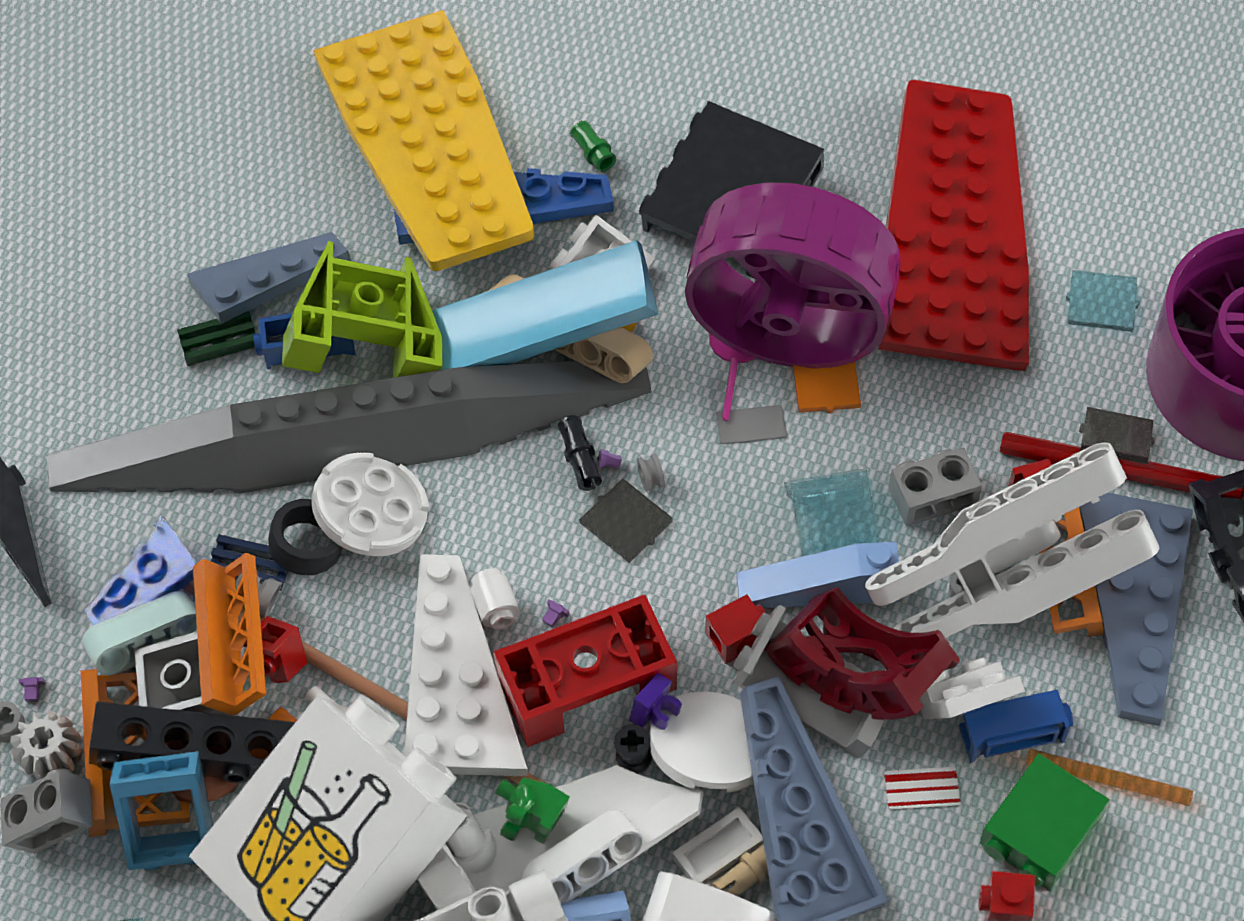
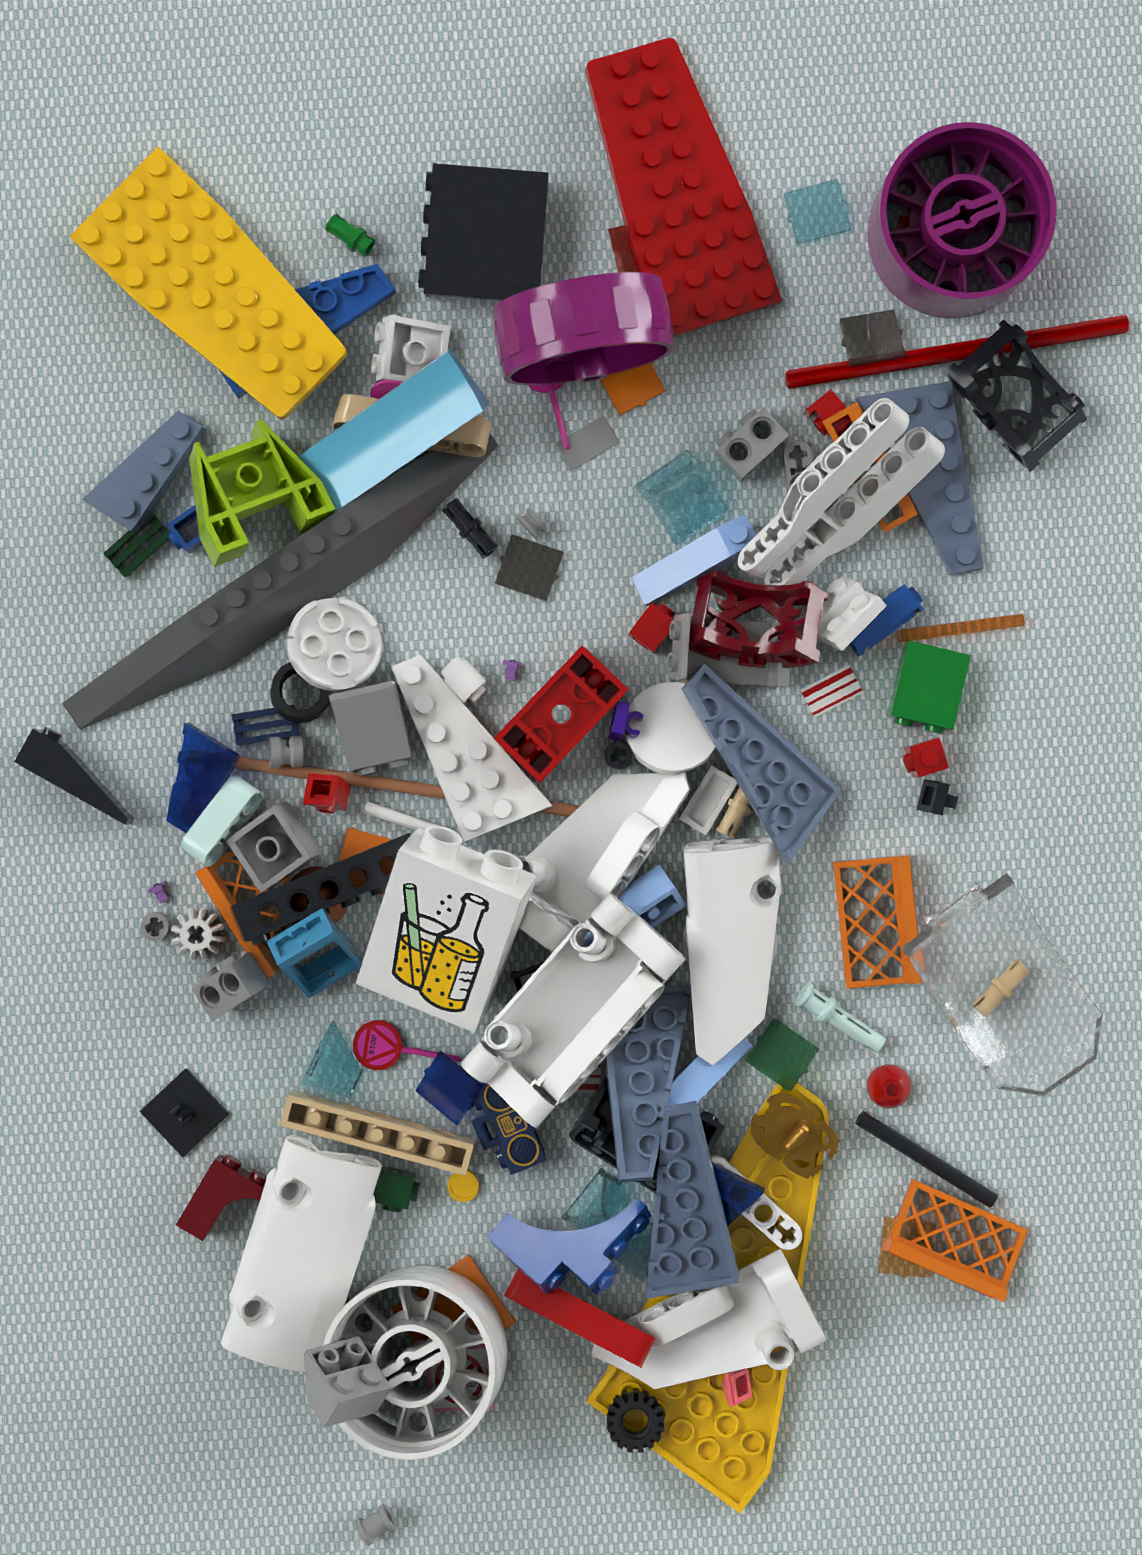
camera: 25 degrees left, 30 degrees up
orange fence [193,553,266,716] -> none
green piece [495,777,570,845] -> none
medium lavender piece [597,449,622,468] -> none
none -> light grey slope [329,681,414,776]

